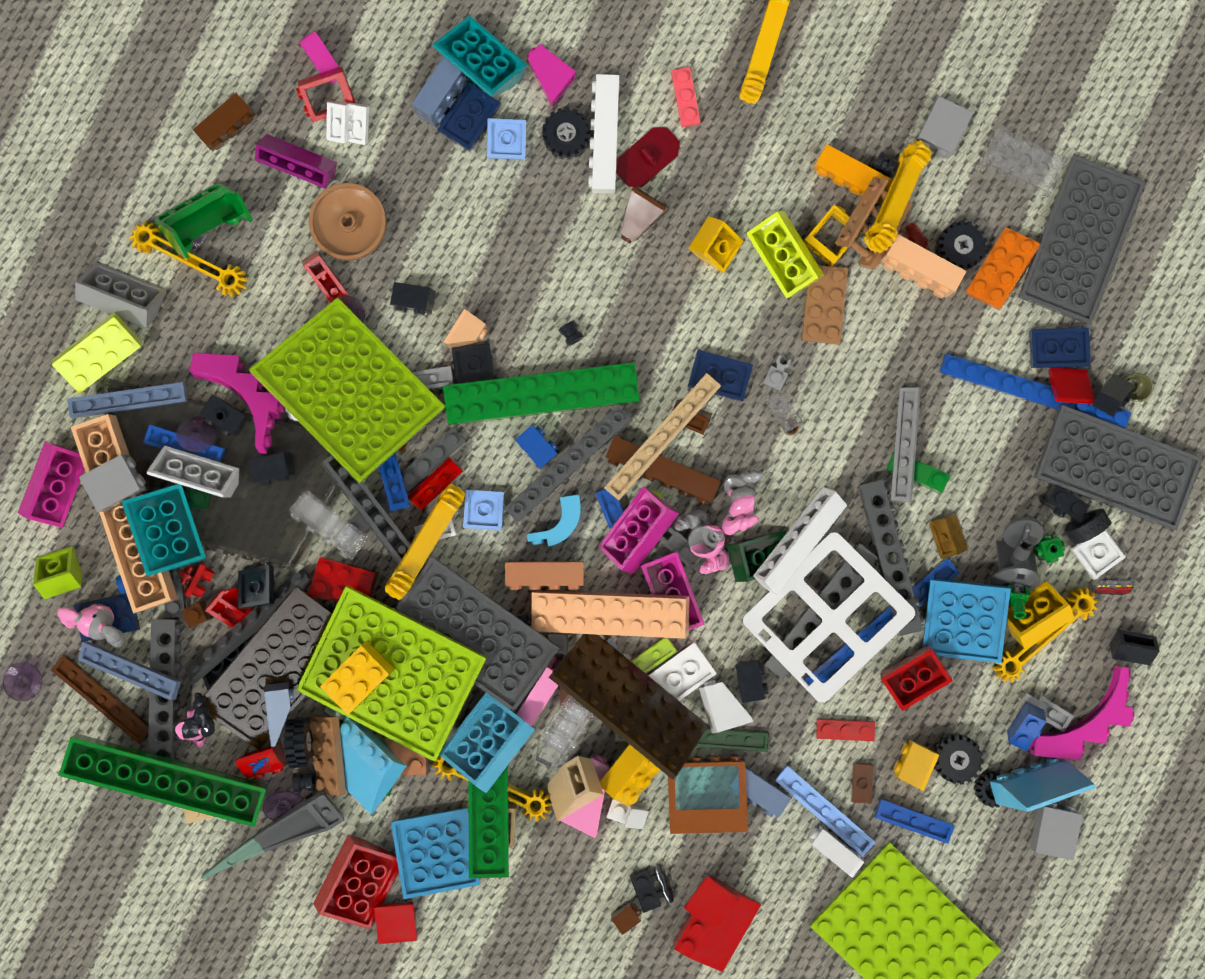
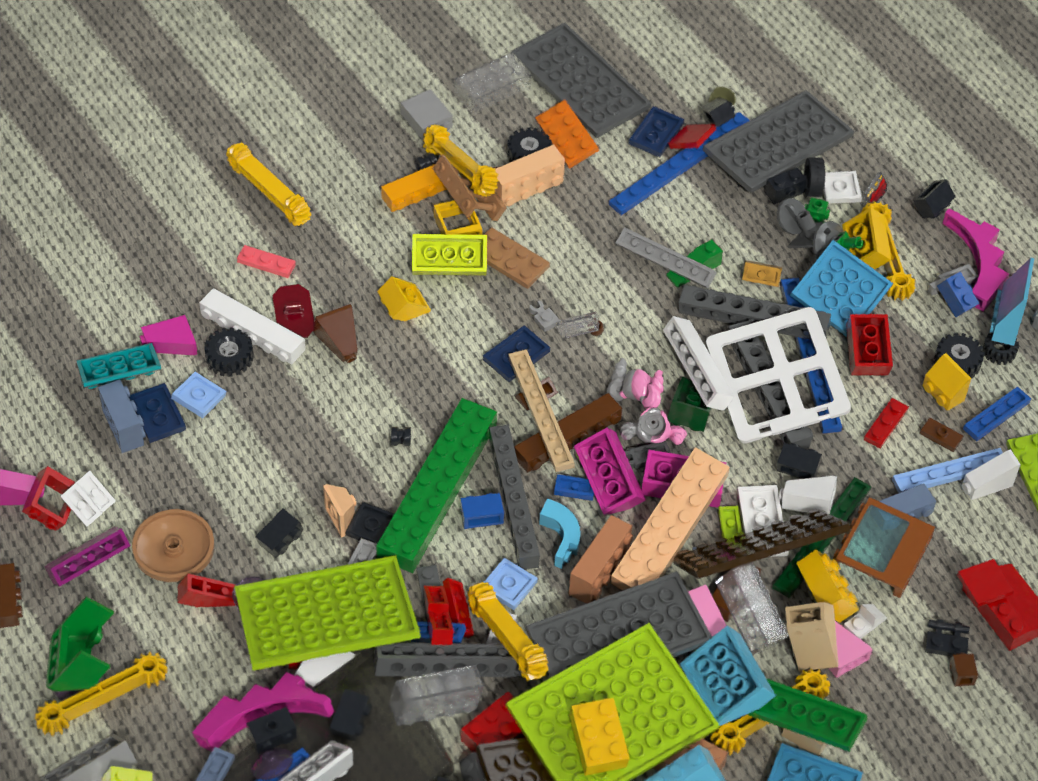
camera: 60 degrees left, 35 degrees down
none -> red slope [423,586,454,645]

